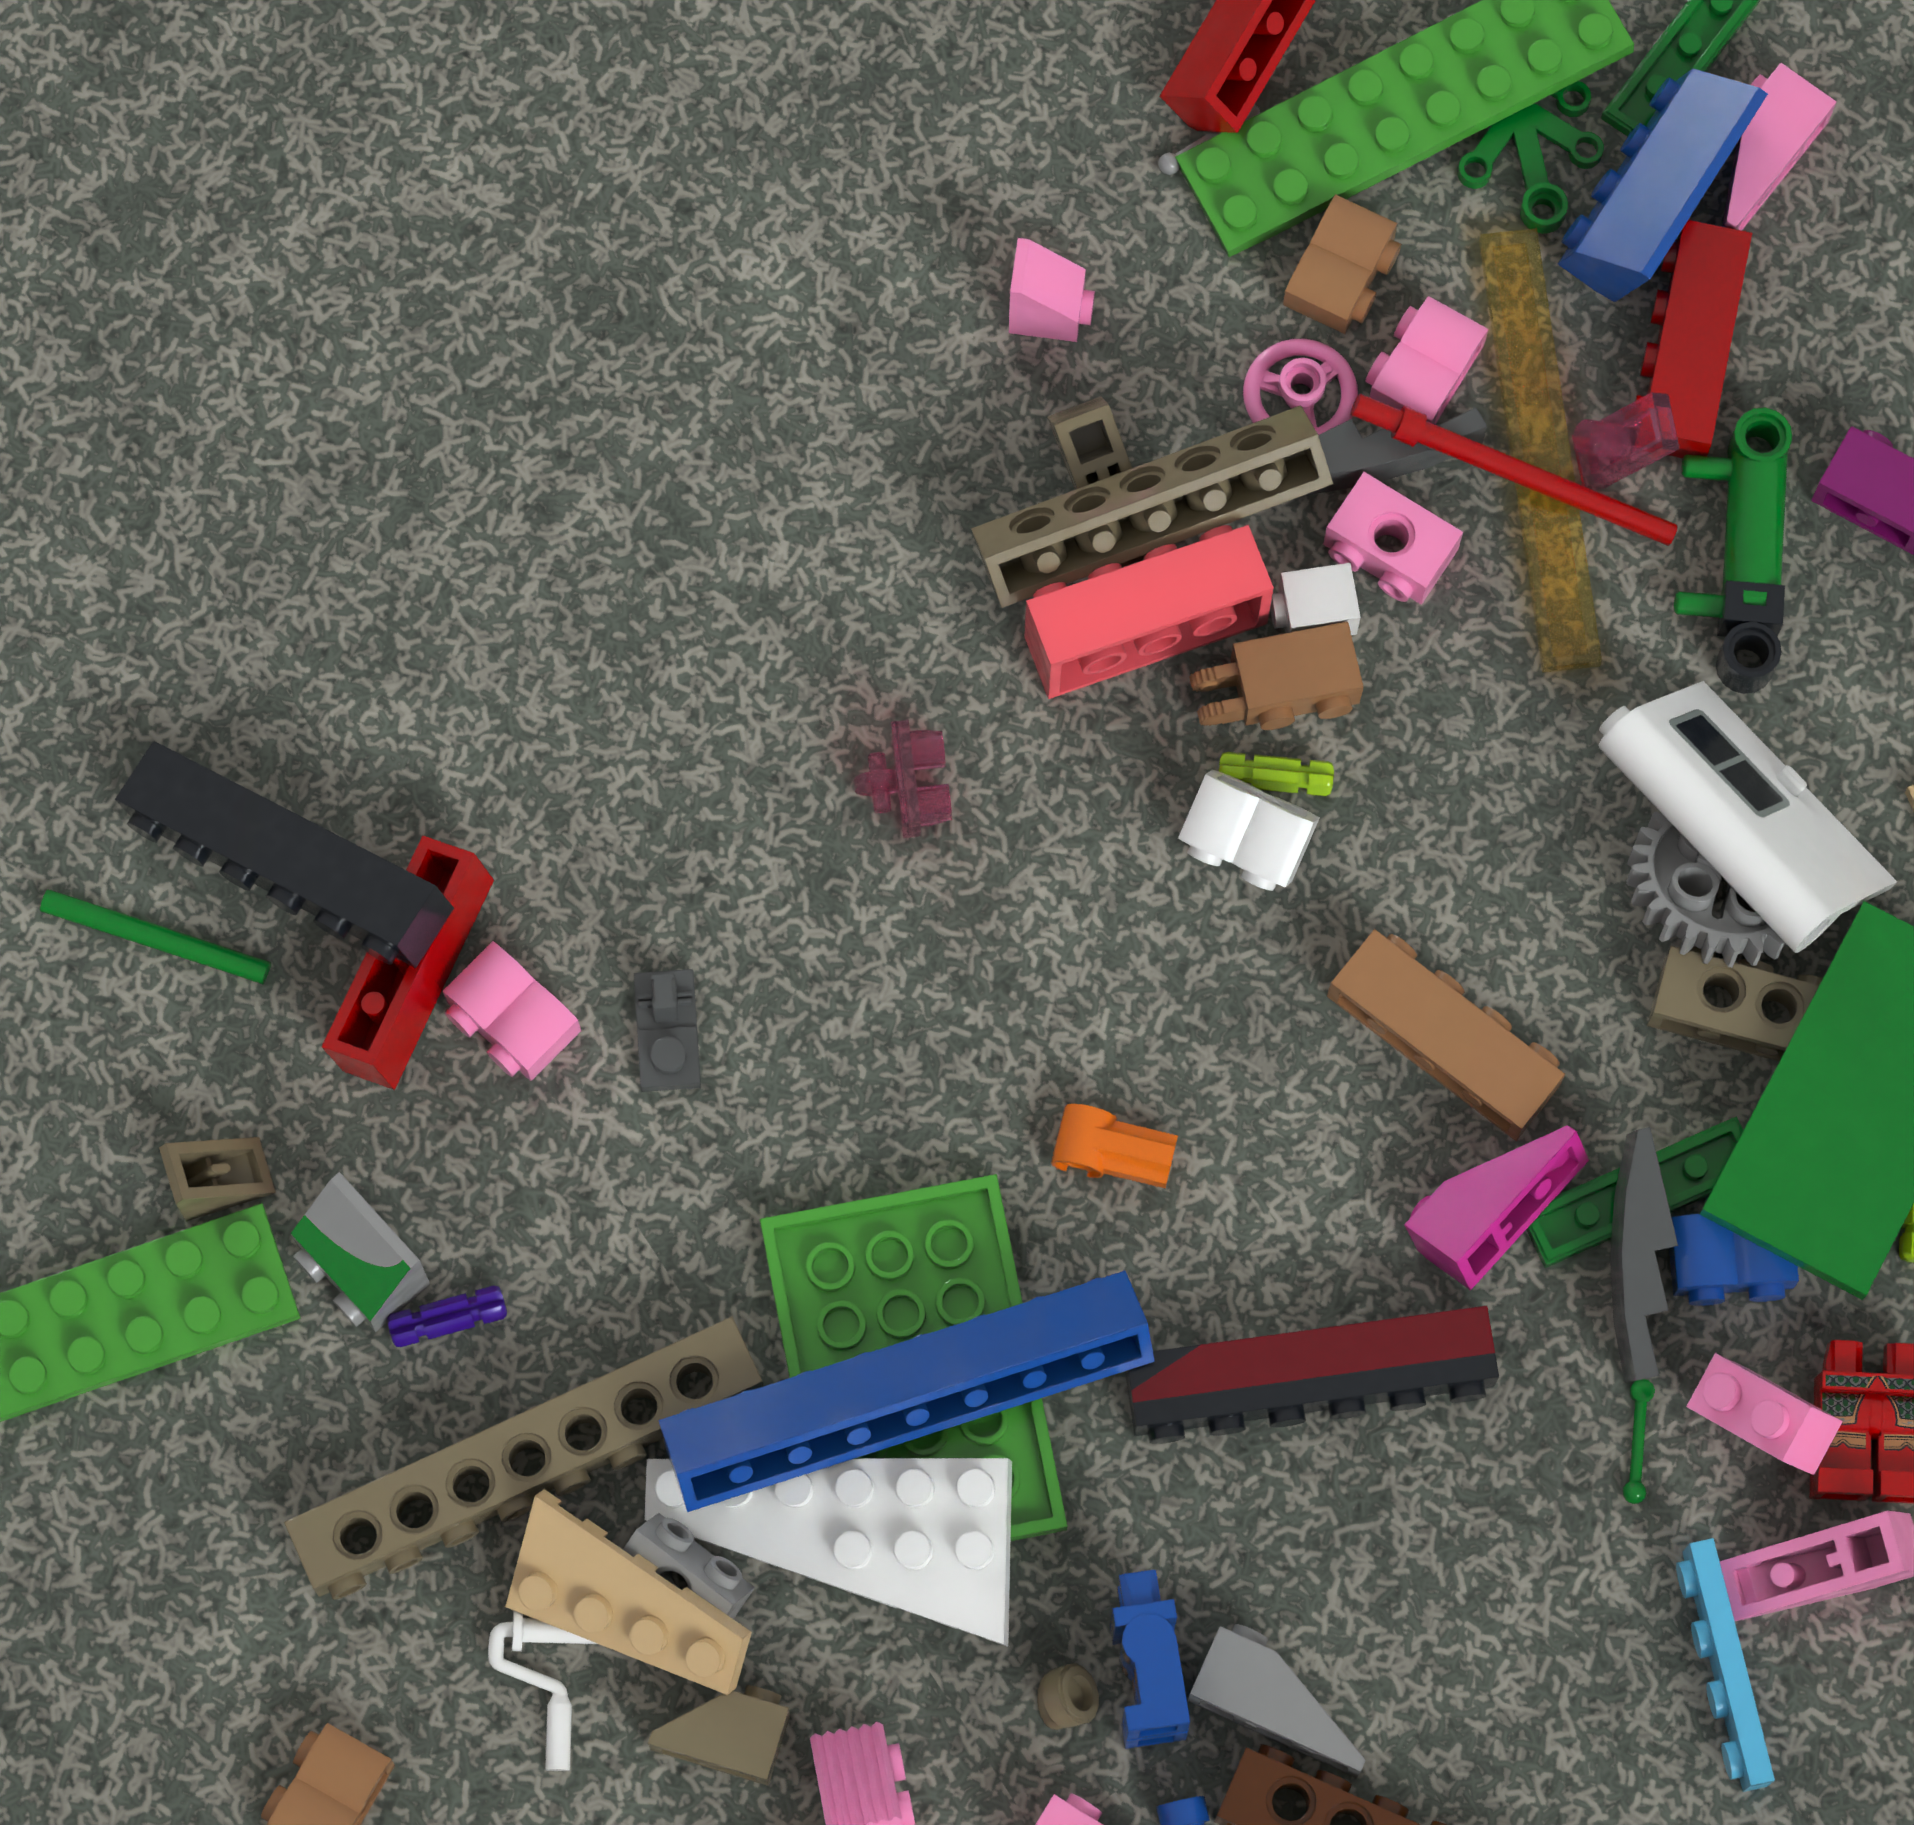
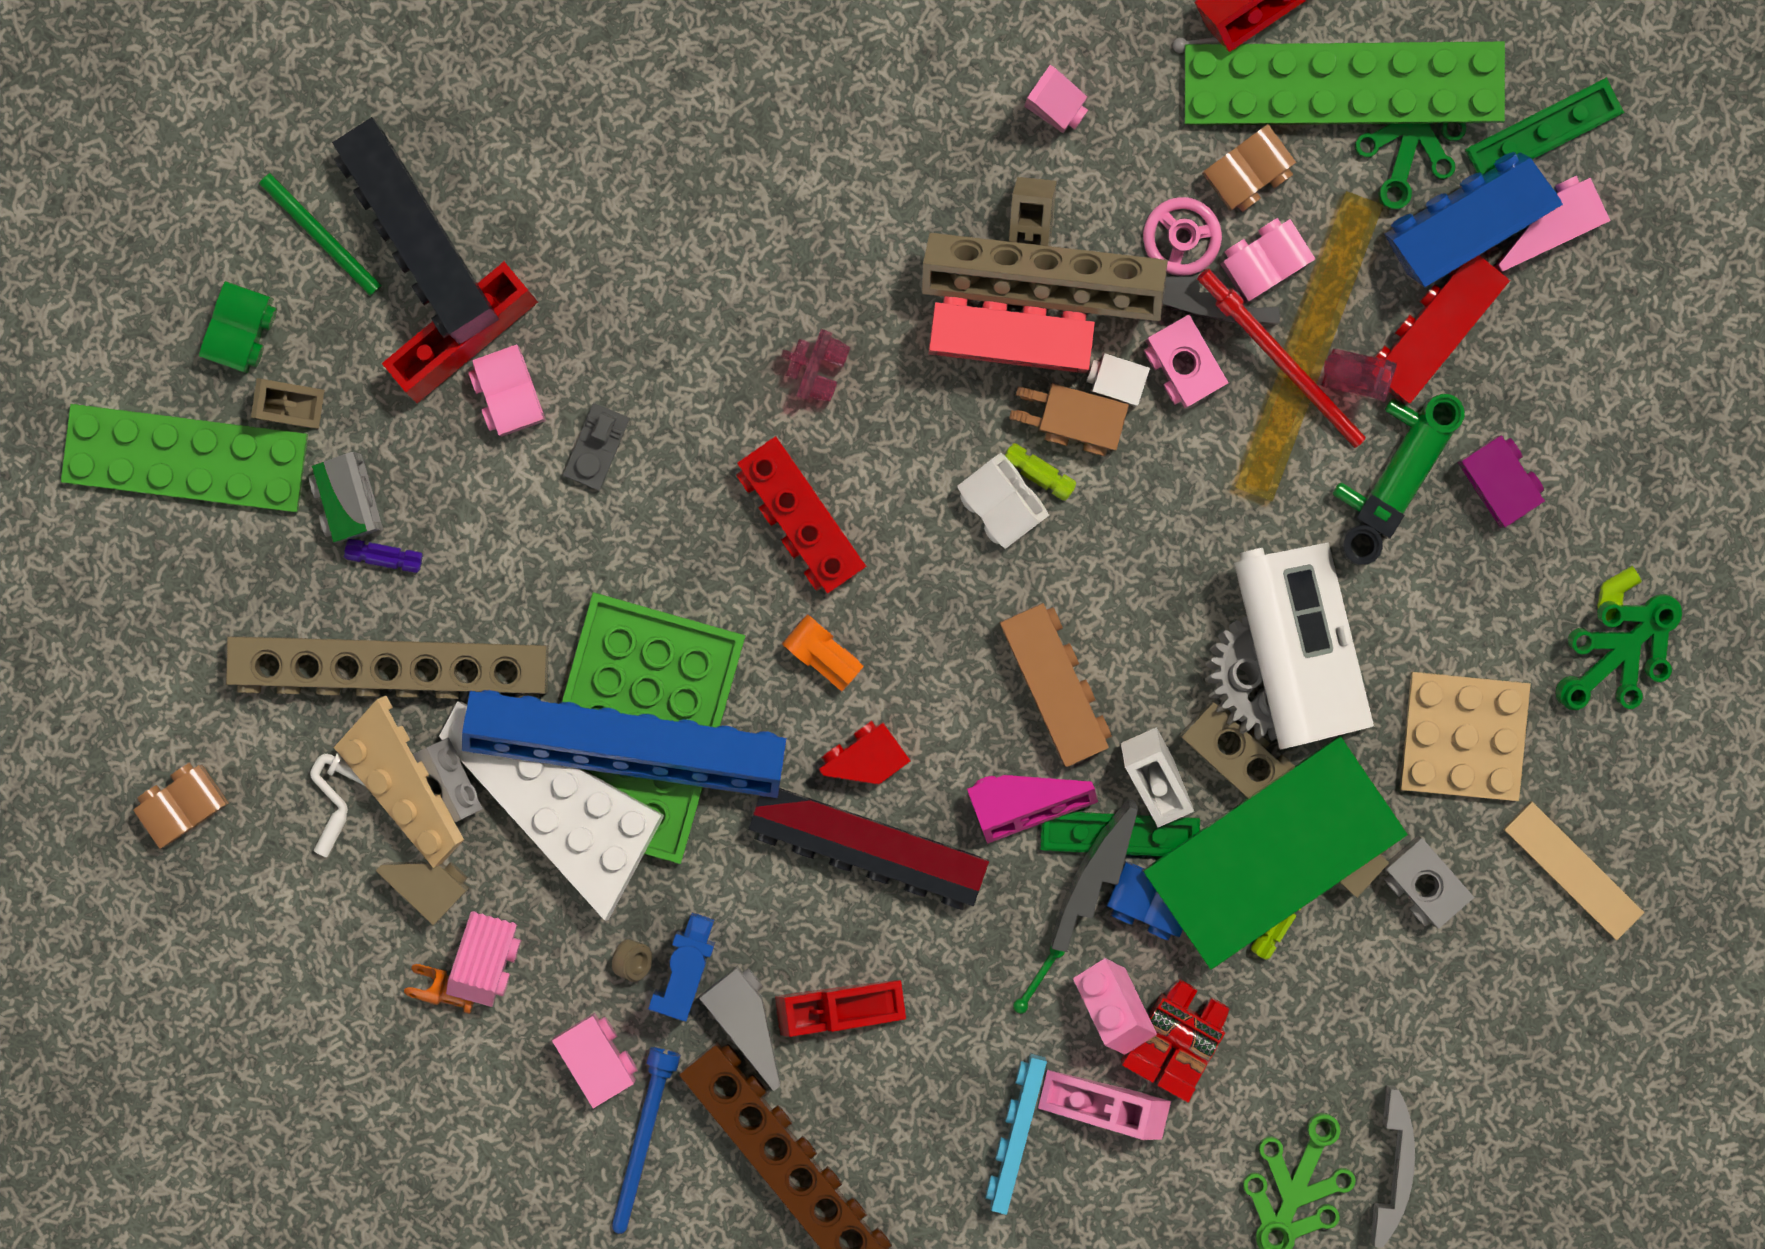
camera: 30 degrees right, 15 degrees up
none -> green brick [199,281,277,373]
none -> red brick [735,436,867,594]
none -> red slope [775,980,906,1037]
none -> red slope [819,720,911,784]
none -> white slope [1121,727,1194,827]

